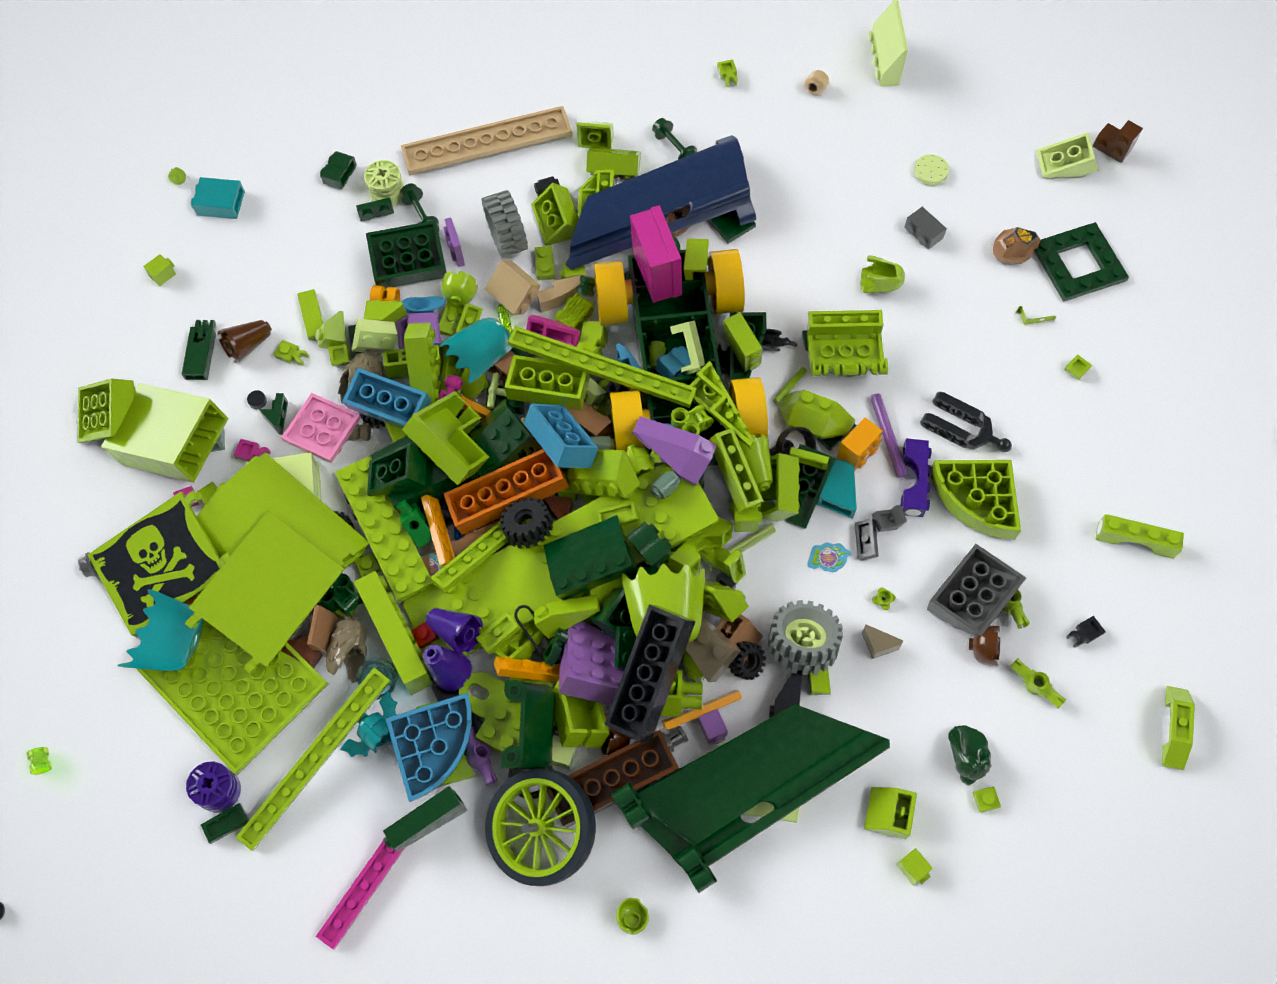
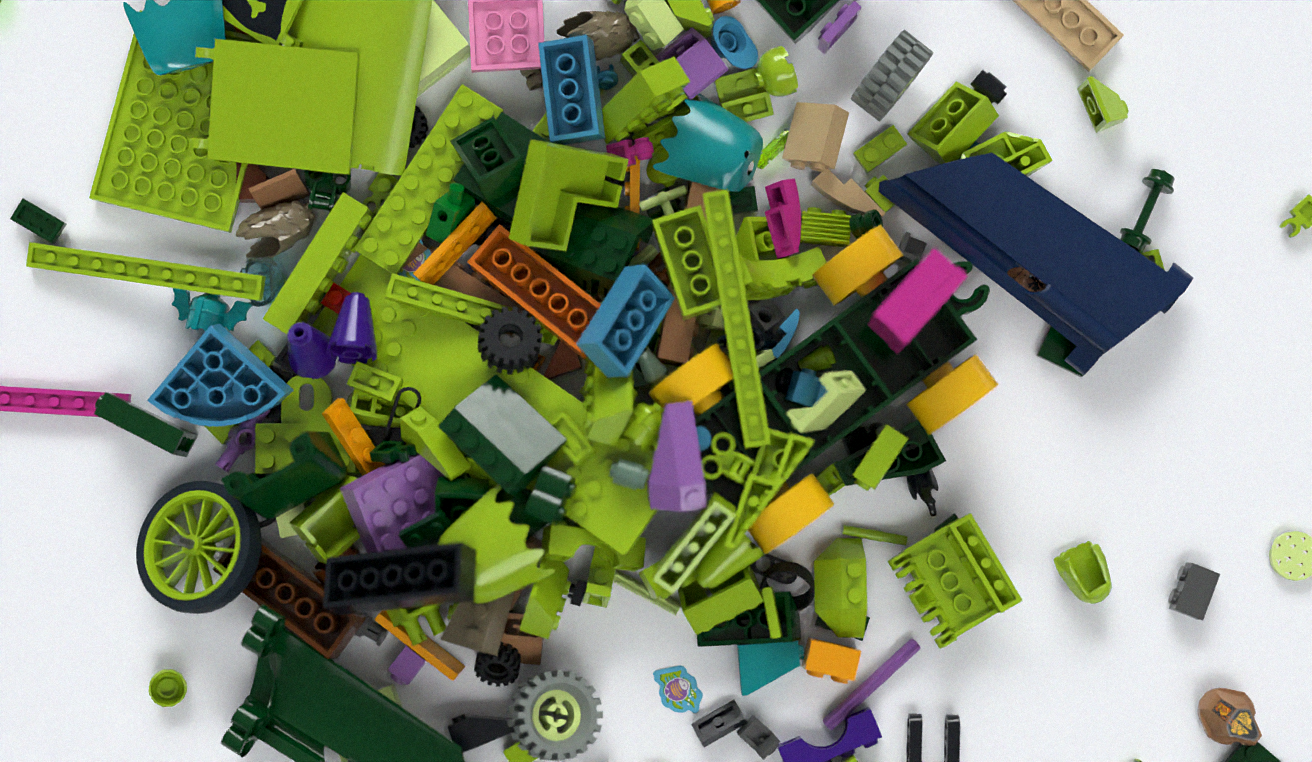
camera: 60 degrees right, 20 degrees up
dark purple wheel [186,761,241,813] -> none
lime slope [586,147,641,179] -> none
lime panel [684,238,709,280] -> none

